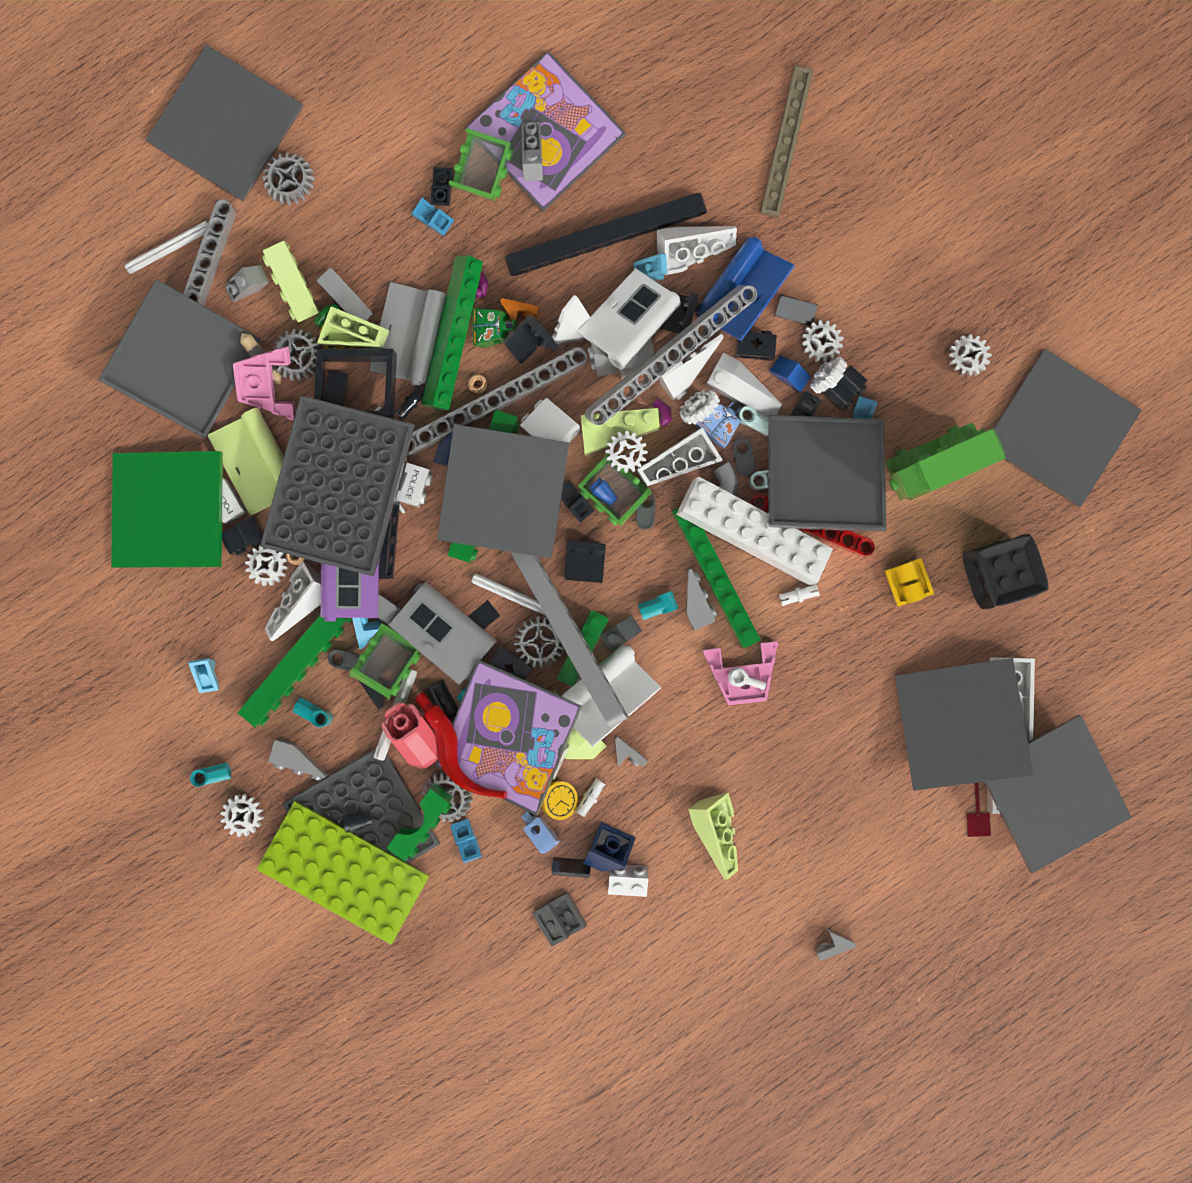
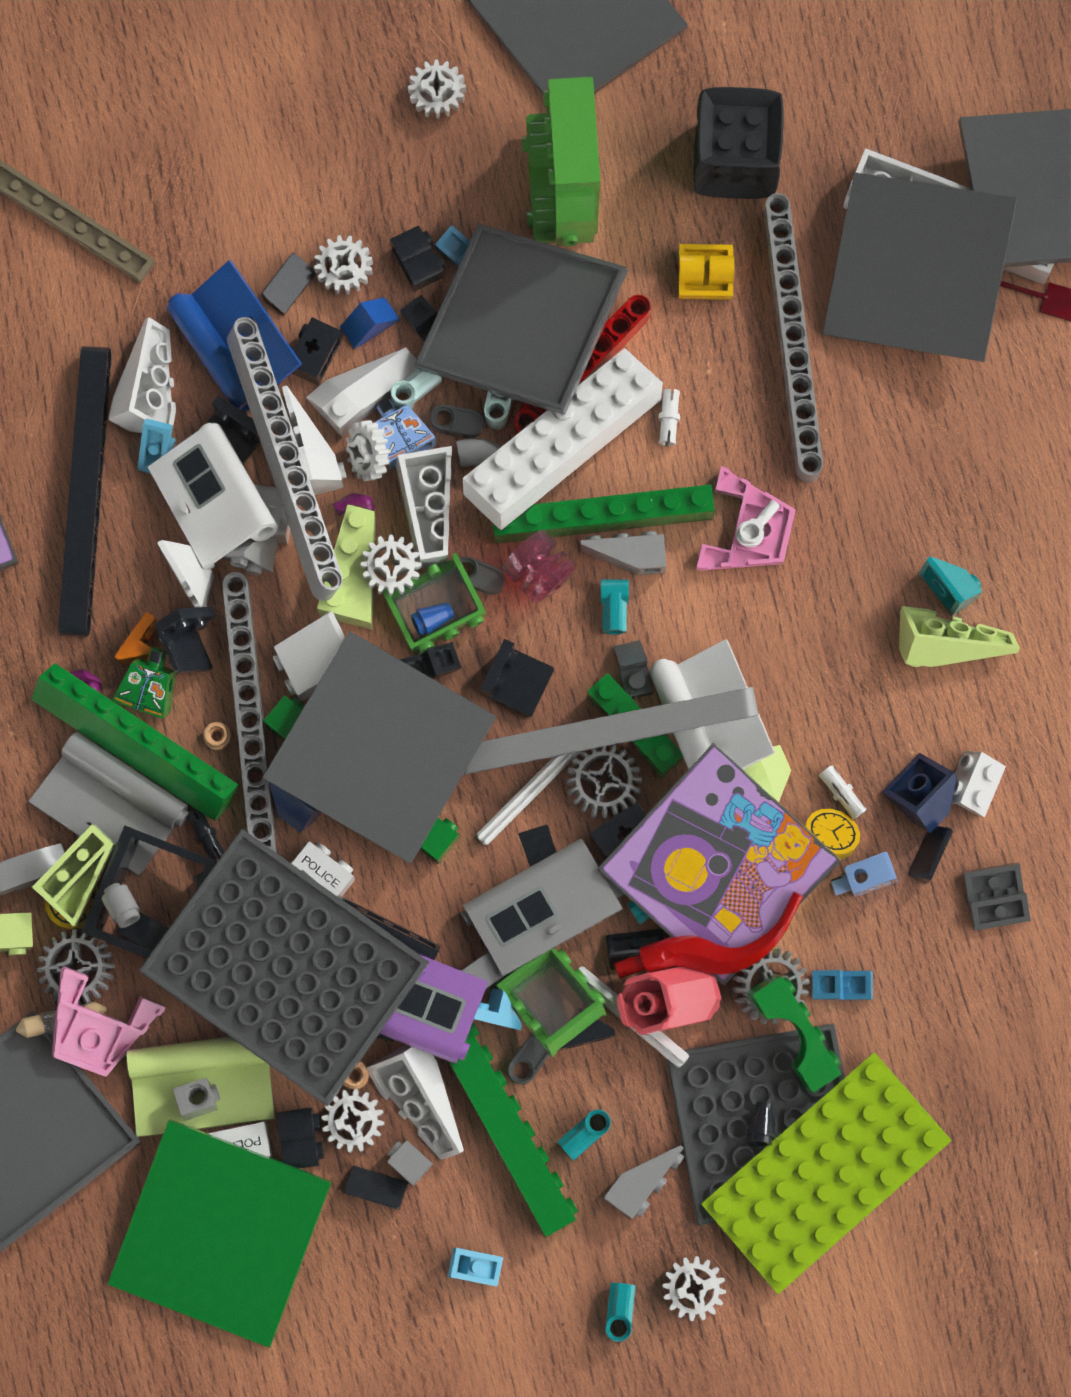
camera: 70 degrees left, 10 degrees down
green arm [314,303,340,327] -> none
light grey slope [615,736,648,767] -> none
white gear [810,357,847,394] -> none
none -> light grey brick [101,883,140,928]
none -> light grey brick [173,1078,220,1121]
none -> black slope [344,1165,408,1210]
none -> light grey brick [387,1140,433,1186]
none -> clear pink wheel [502,530,576,604]
none -> light grey beam [764,193,823,483]
none -> teal slope [919,556,983,616]

